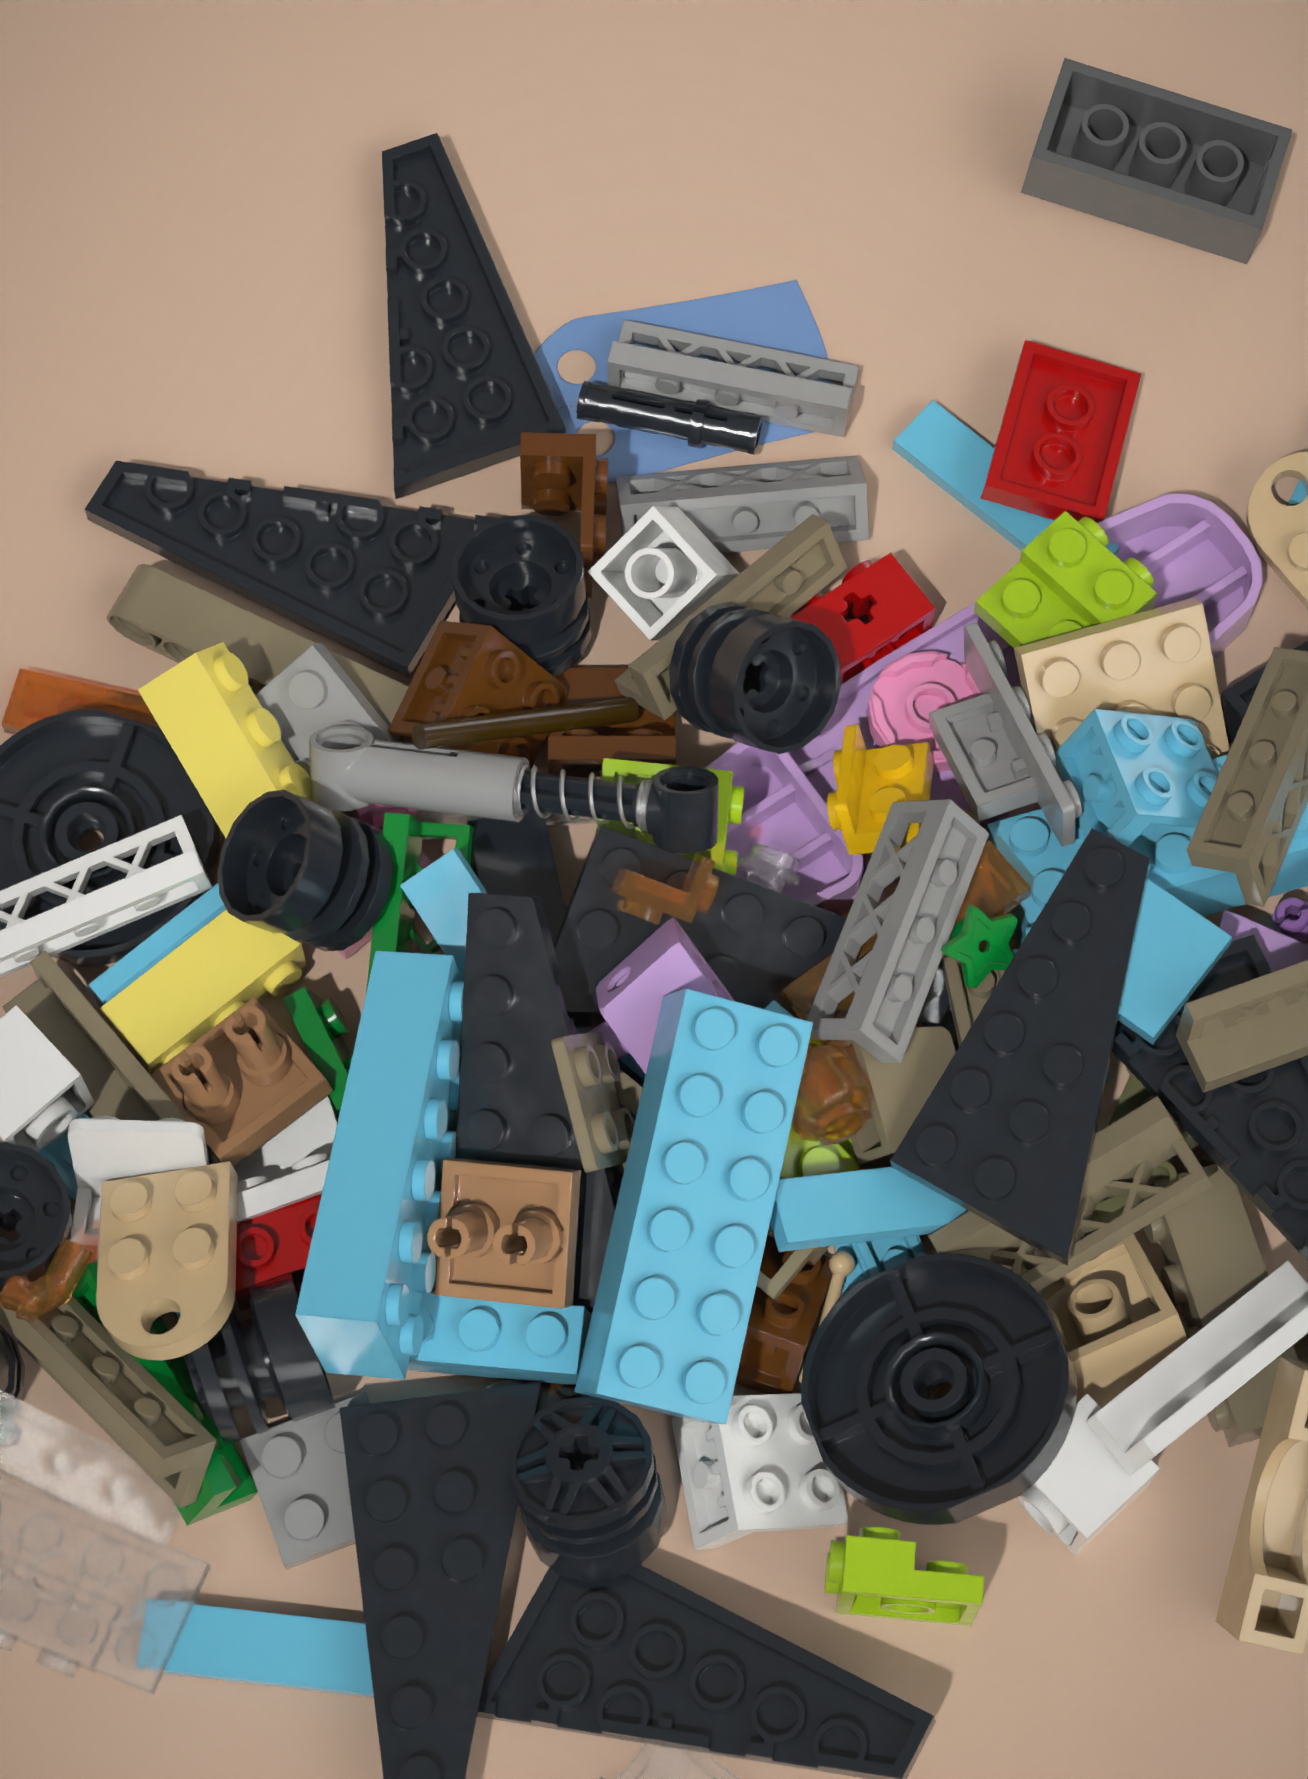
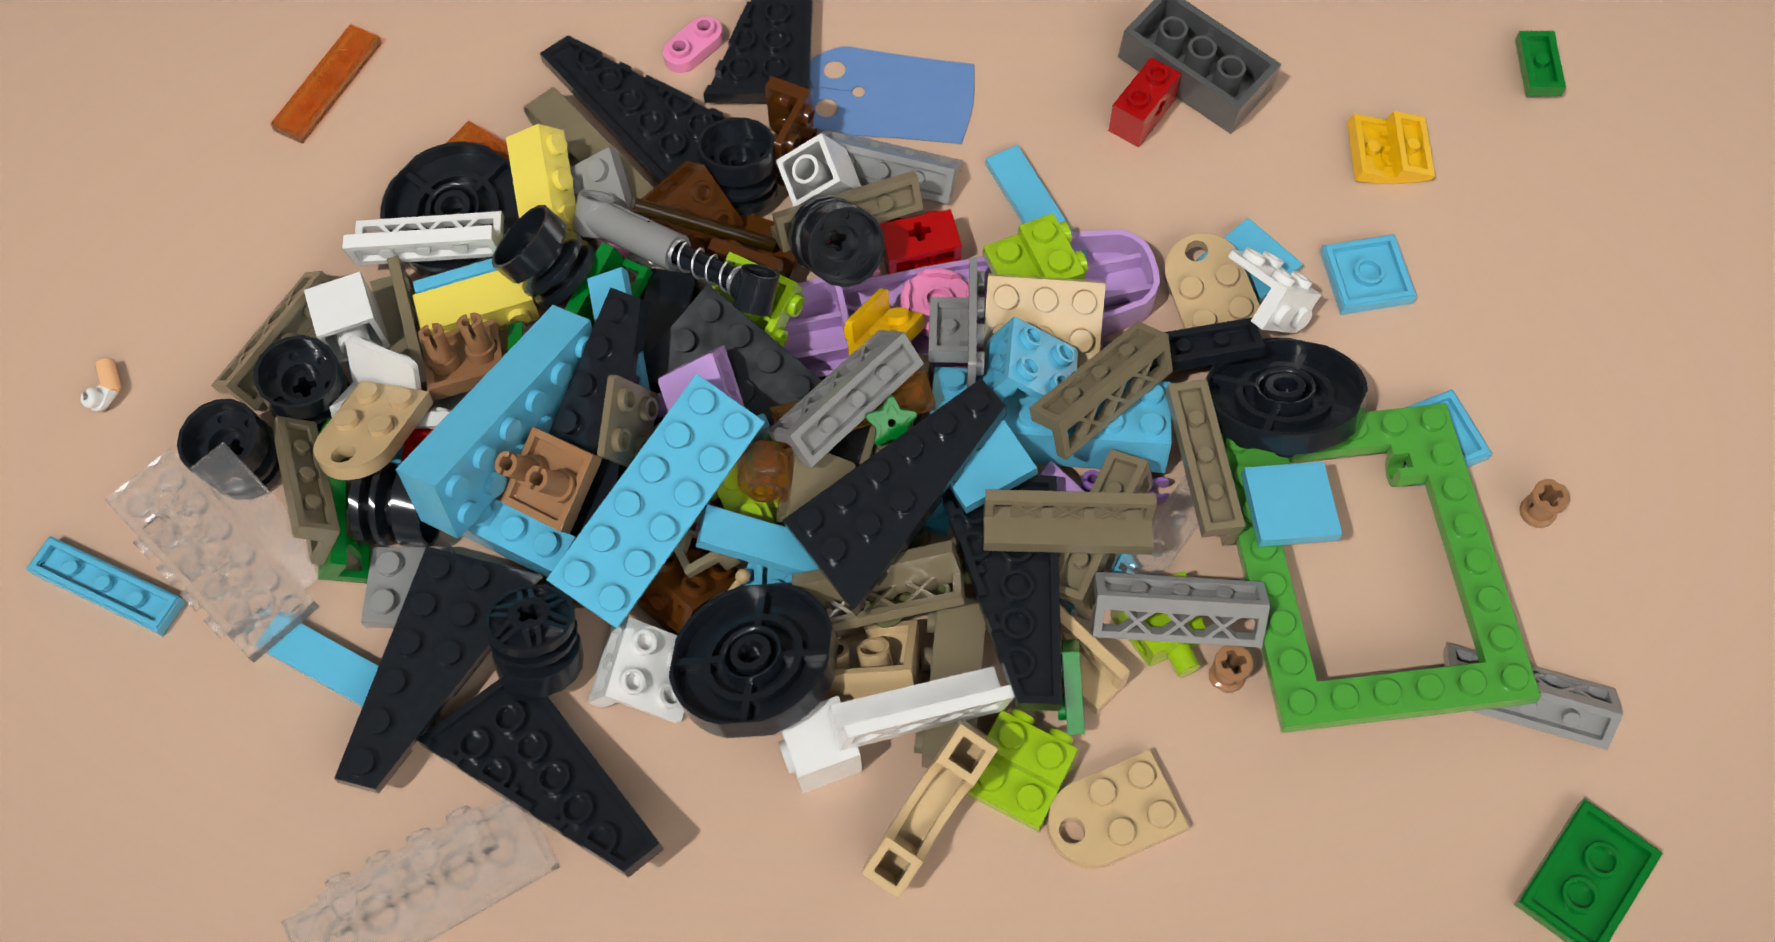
camera: 25 degrees right, 5 degrees down
clear orange arm [0,1237,94,1321] -> none
black pin [576,381,763,455] -> none
light grey fence [607,320,859,437] -> none
clear orange bracket [611,855,720,924] -> none
clear plate [737,843,801,893] -> none
lime plate [824,1527,984,1626] -> none
red plate [980,340,1141,523] -> none
none -> bright pink plate [663,16,723,73]
none -> red brick [1108,57,1181,148]

